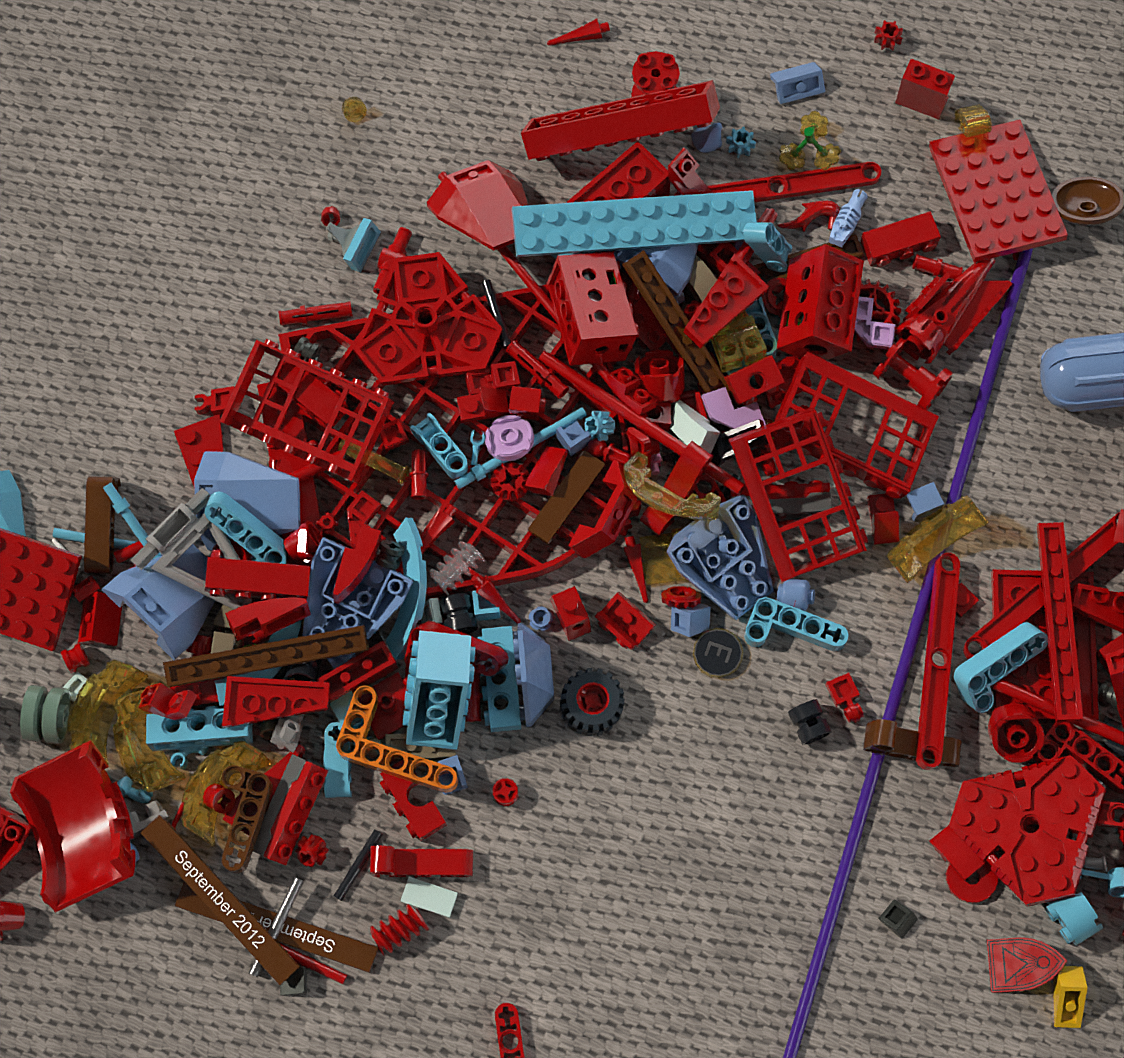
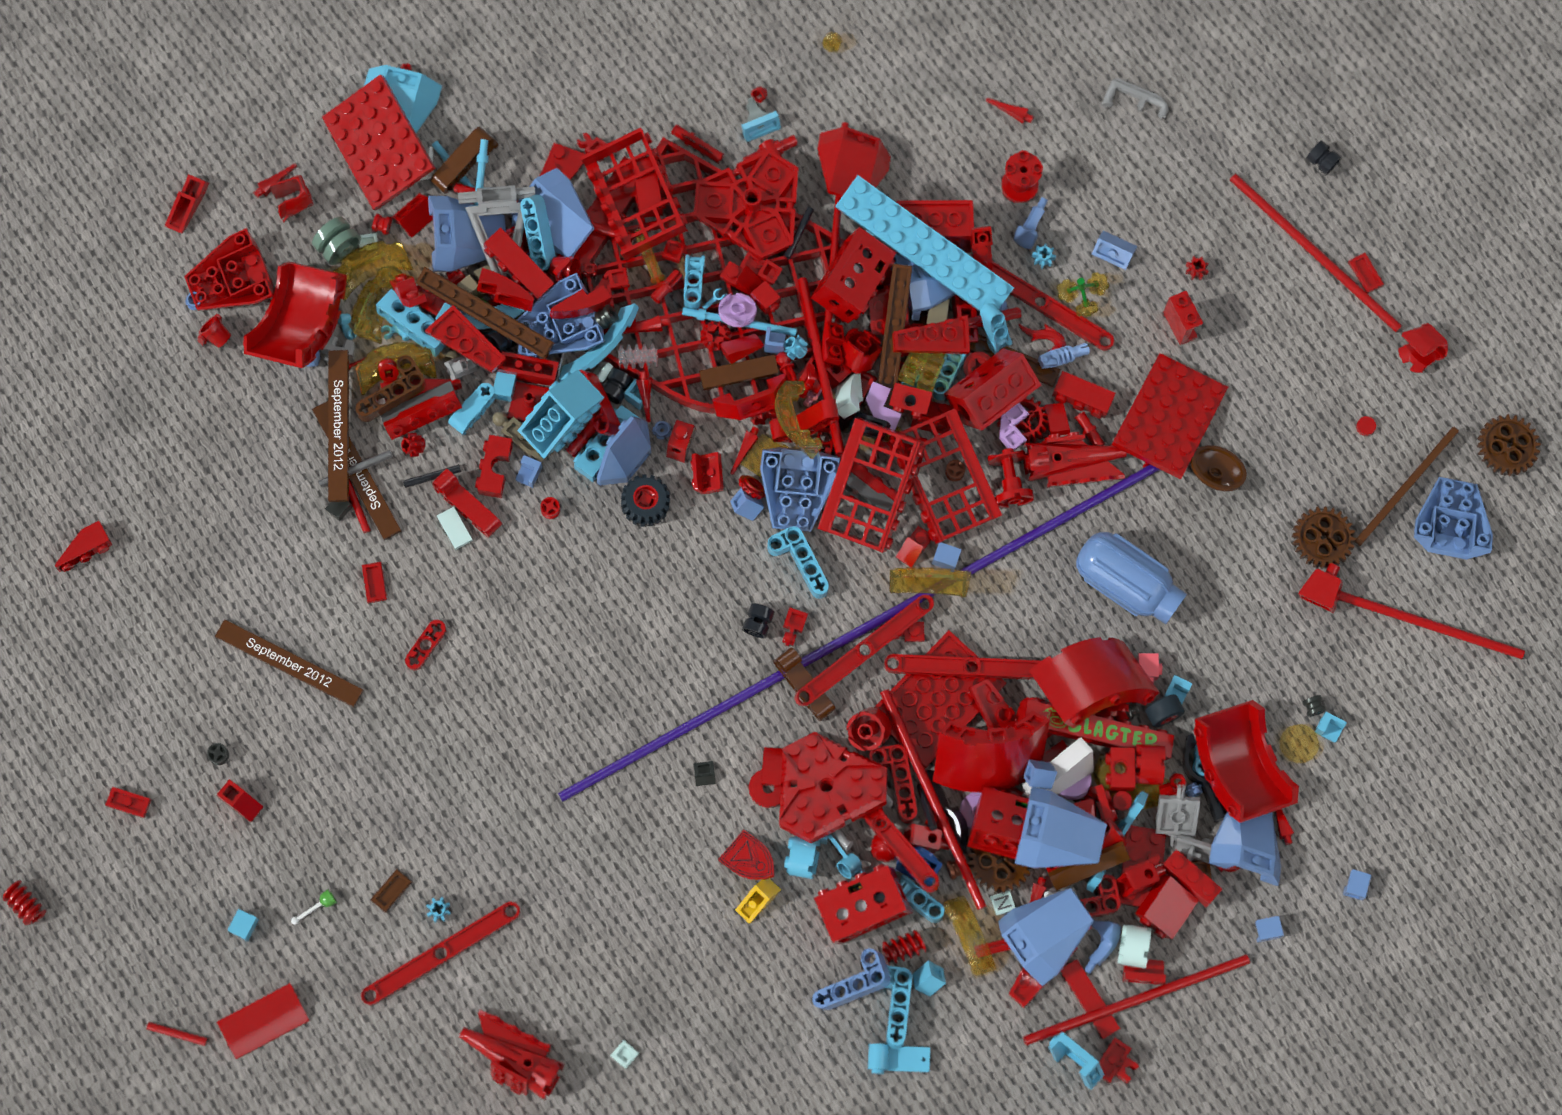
camera: 35 degrees right, 0 degrees up
red tile [72,575,100,602] -> none
pearl dark grey wheel [294,336,322,362] -> none
orange beam [336,686,458,793] -> none
red piece [370,904,429,956] -> none
red pin [506,340,569,399] -> none
red brick [521,80,720,161] -> none
black tile [693,628,743,679] -> none
medium blue head [777,579,815,611] -> none
medium azure beam [954,622,1048,713] -> none
clear yellow beam [955,104,992,137] -> none
red plate [1037,522,1083,722] -> none
none -> red tile [362,562,387,604]
none -> copper wheel [945,460,965,482]
none -> red tile [1044,403,1070,436]

